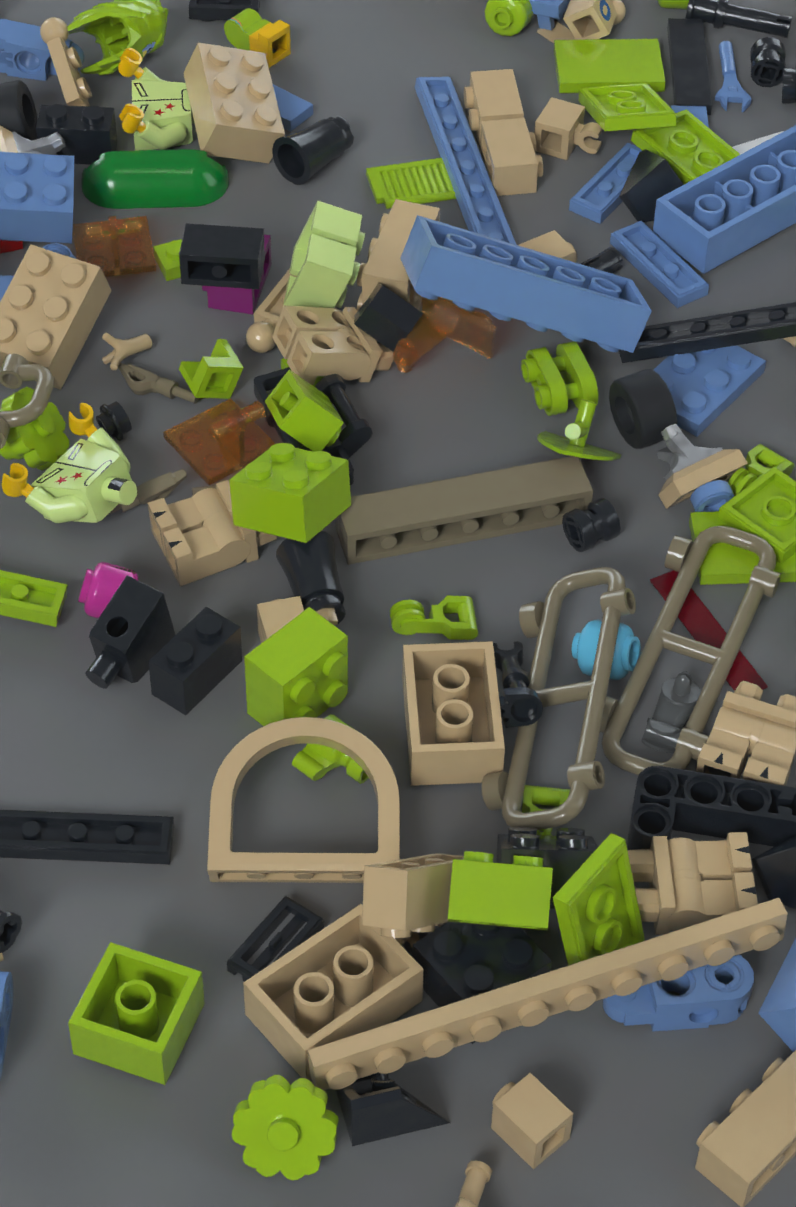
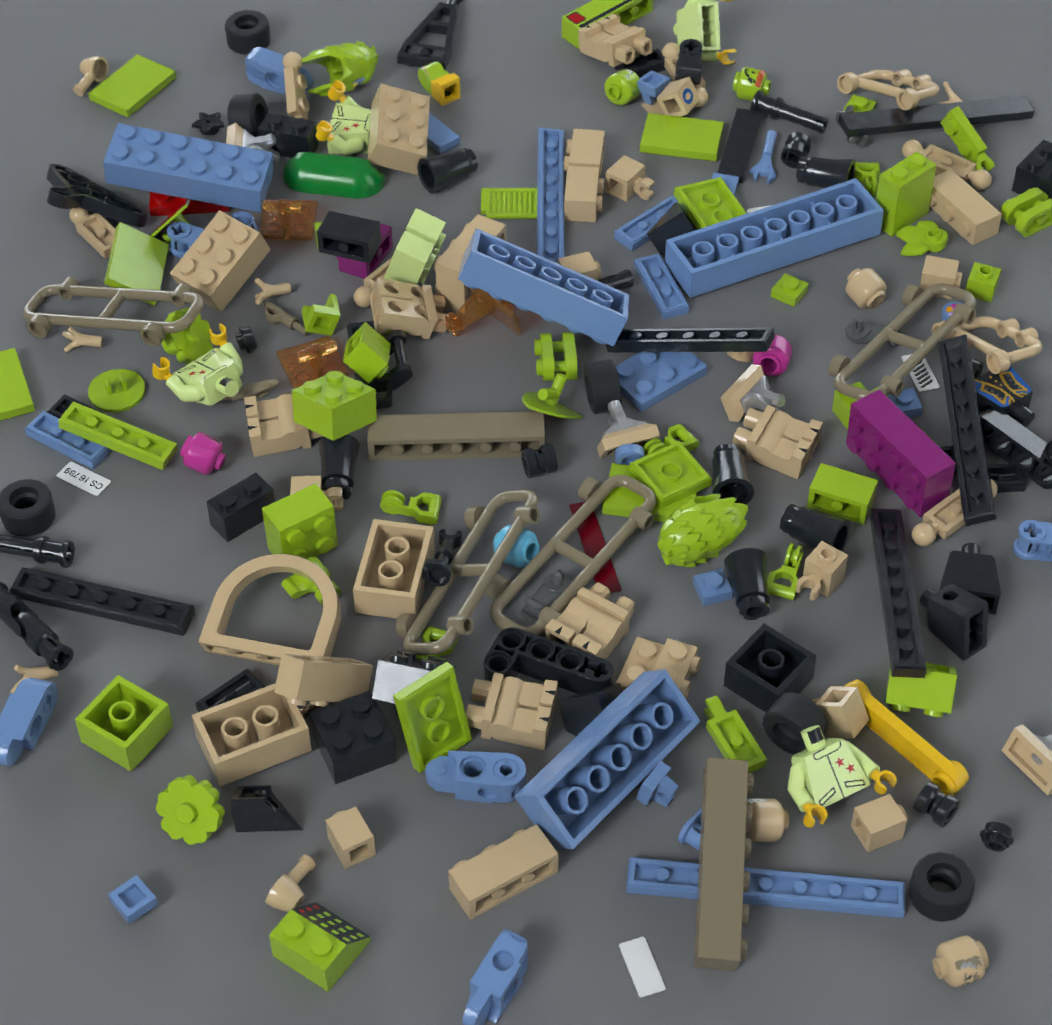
camera: 15 degrees right, 0 degrees up
black torso [85,575,176,689] -> none
tan plate [308,898,788,1090] -> none
black piece [354,283,423,352] -> none
lime brick [448,851,553,930] -> none
lime tile [578,83,676,131] -> none

